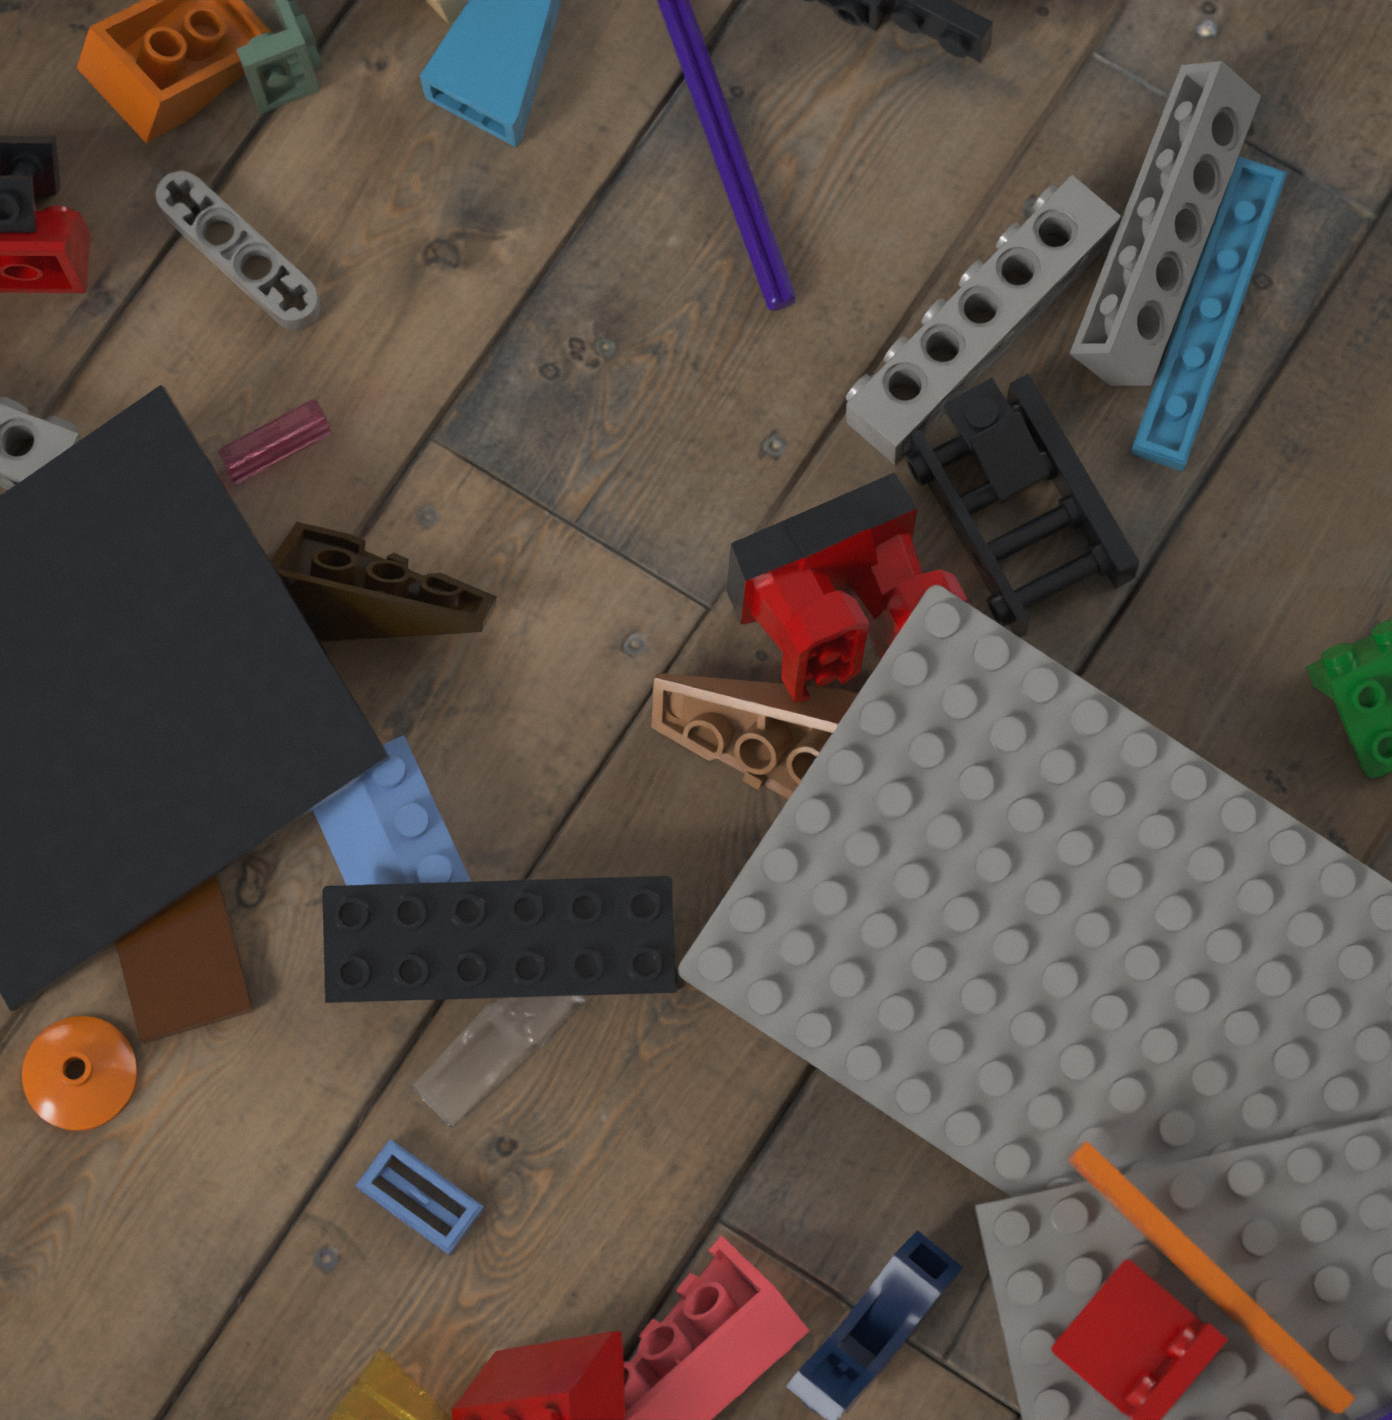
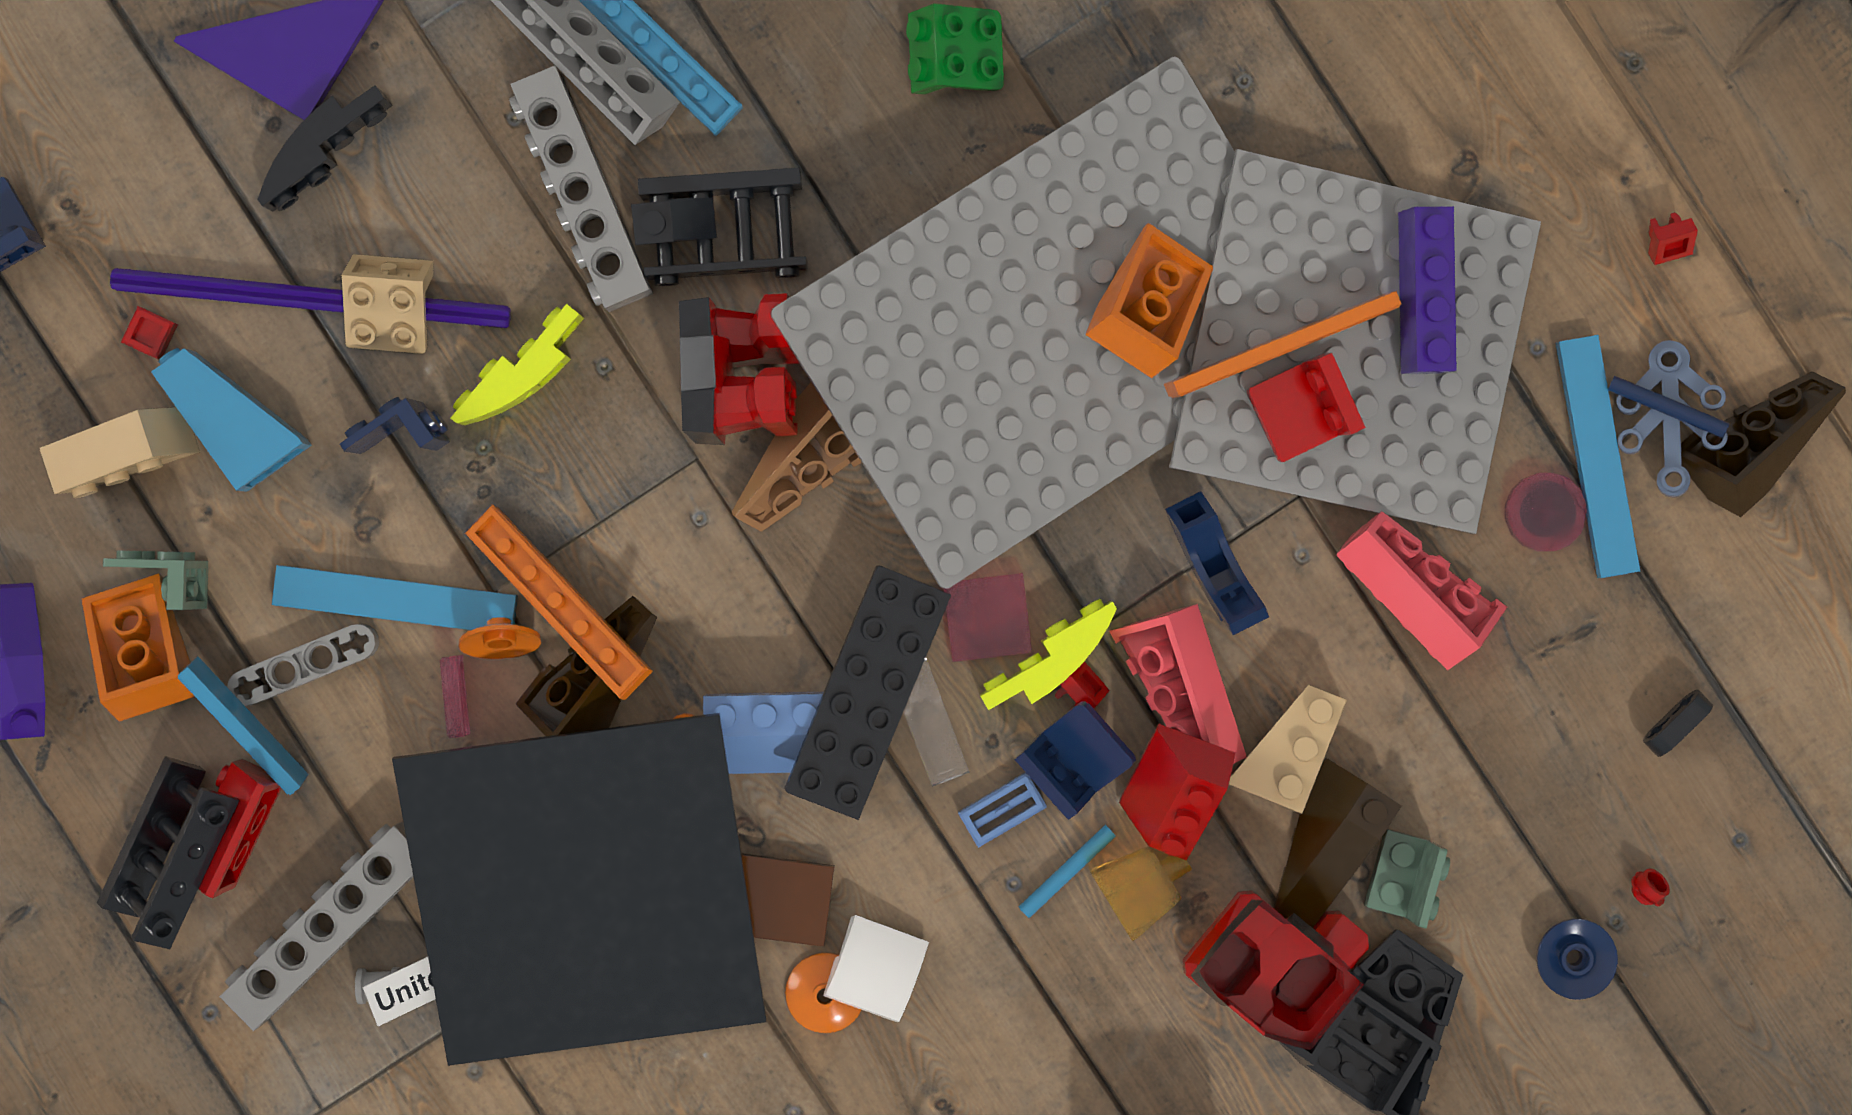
camera: 75 degrees left, 15 degrees up
none -> dark azure tile [178,656,309,795]
none -> dark azure tile [272,565,518,630]
none -> dark blue bracket [339,397,450,454]
none -> tan bracket [342,254,433,354]
none -> neon yellow slope [451,304,584,425]
none -> orange dish [459,617,541,659]
none -> orange tile [465,505,653,700]
none -> white slope [823,915,929,1022]
none -> clear pink tile [944,573,1032,662]
none -> neon yellow slope [979,599,1117,710]
none -> dark blue bracket [1014,701,1136,820]
none -> dark azure bar [1018,824,1116,918]
none -> red tile [1055,661,1110,710]
none -> orange slope [1085,223,1213,378]

